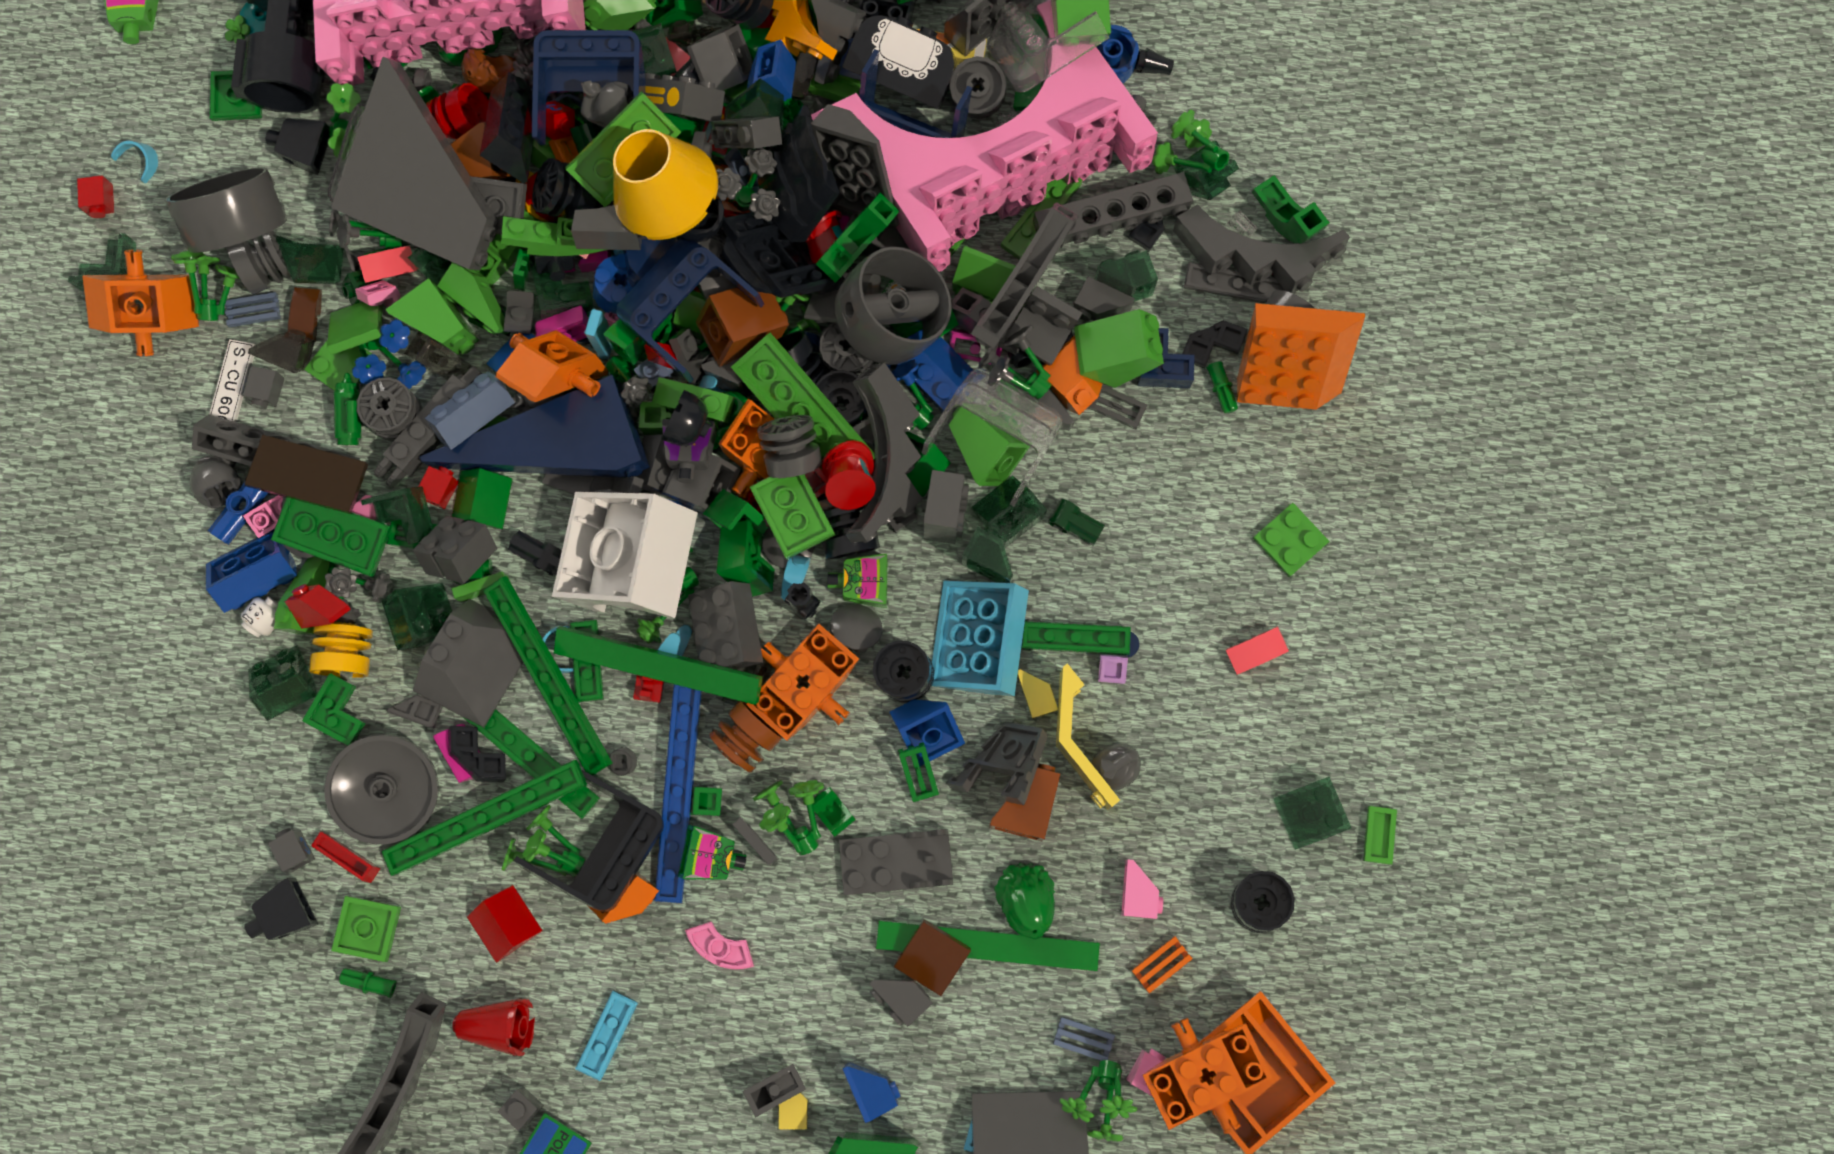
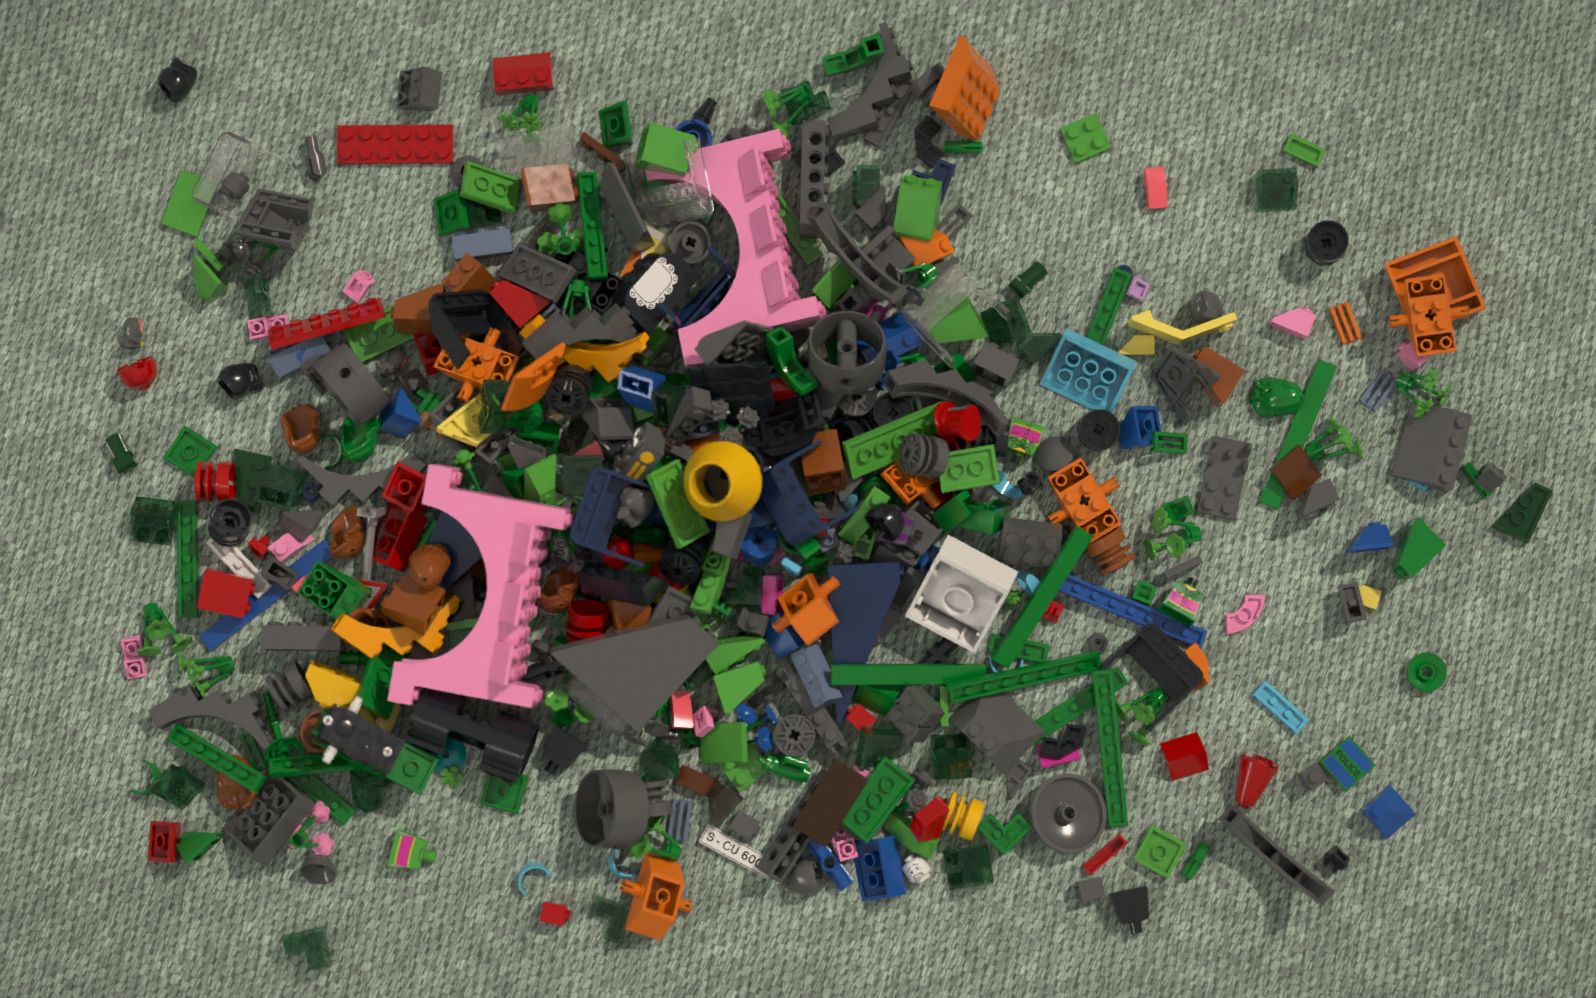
camera: 75 degrees left, 5 degrees up
none -> medium azure helmet [608,849,640,878]
none -> green tile [830,663,987,685]
none -> plant [1305,415,1364,462]

